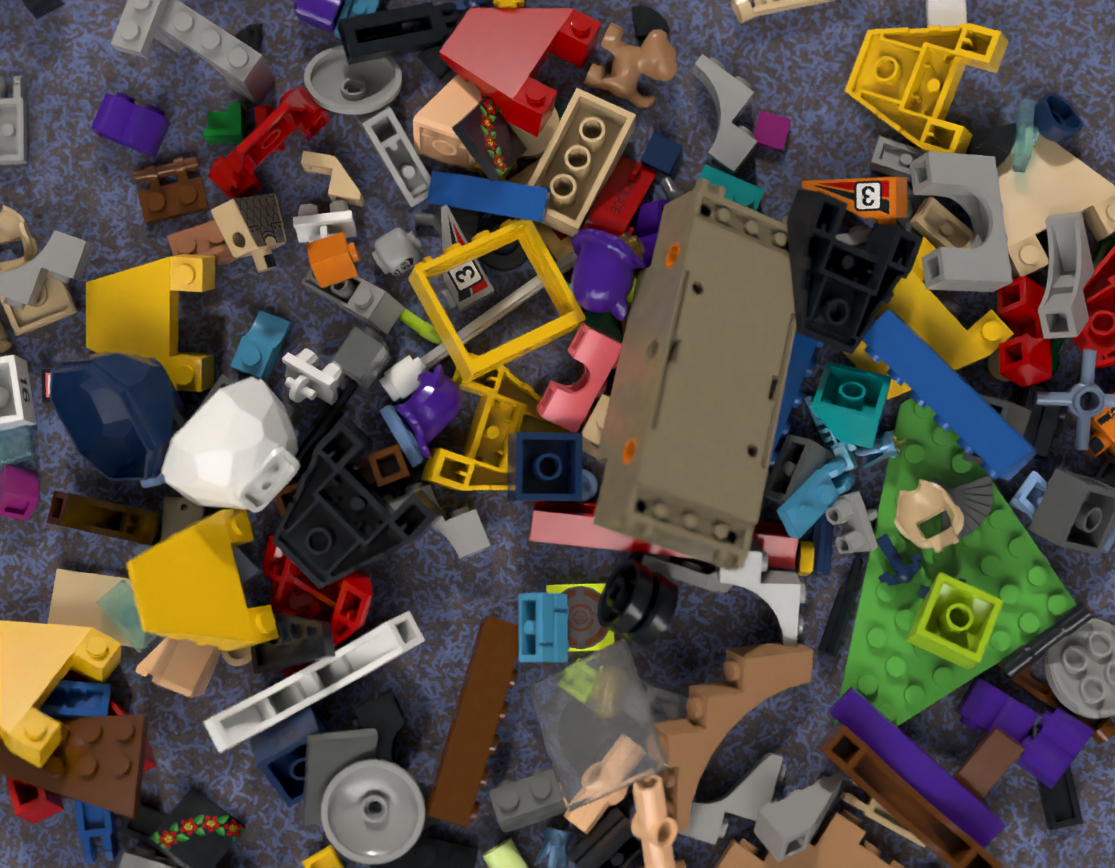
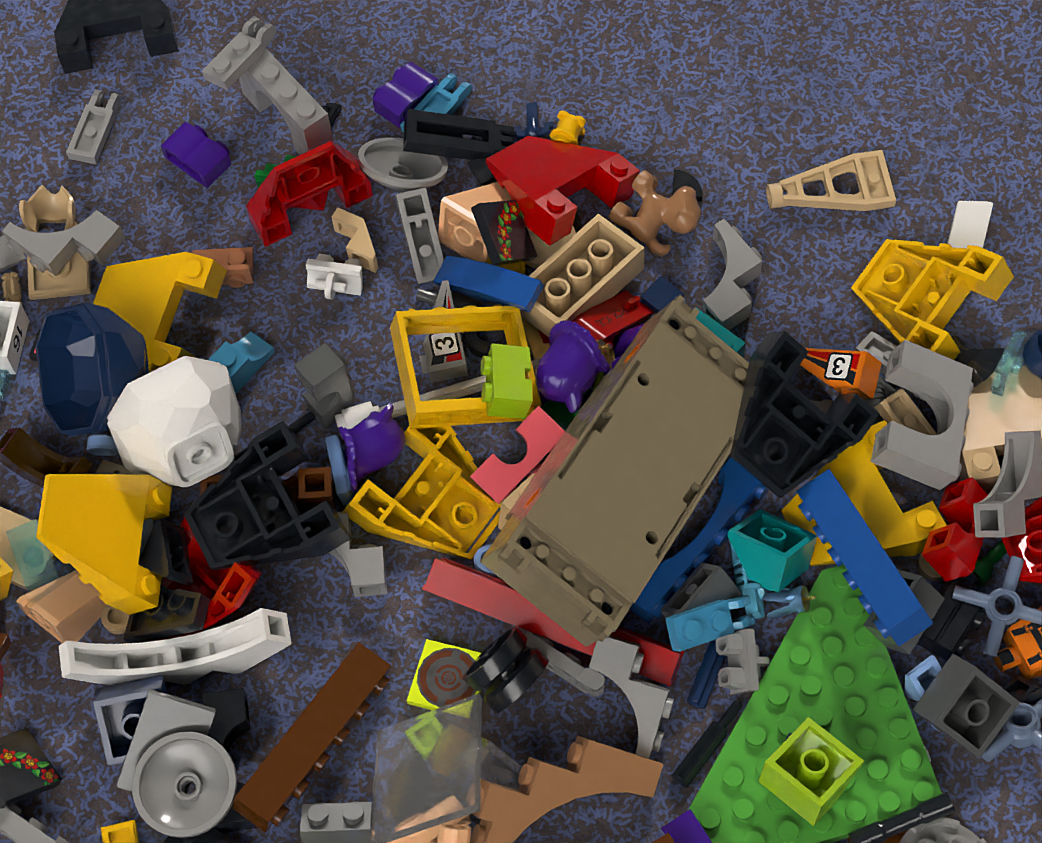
camera: 20 degrees right, 20 degrees down
reddish brown plate [133,156,210,224] -> none
torso [211,193,286,273] -> none
white hips [282,348,344,405] -> none
light grey slope [301,268,405,335] -> none
orange brick [306,232,360,288] -> none
light grey head [372,227,423,276] -> none
lime piece [398,308,442,345] -> none
dark blue brick [507,432,582,501] -> none
dark azure brick [518,592,569,663] -> none
magenta tile [753,111,791,152] -> none
yellow tile [796,540,814,576] -> none
dark blue piece [876,534,922,587] -> none
tan helmet [894,479,964,554] -> none
dark grey hand [930,475,993,539] -> none
none -> black slope [138,518,193,586]
none -> lime brick [481,343,533,419]

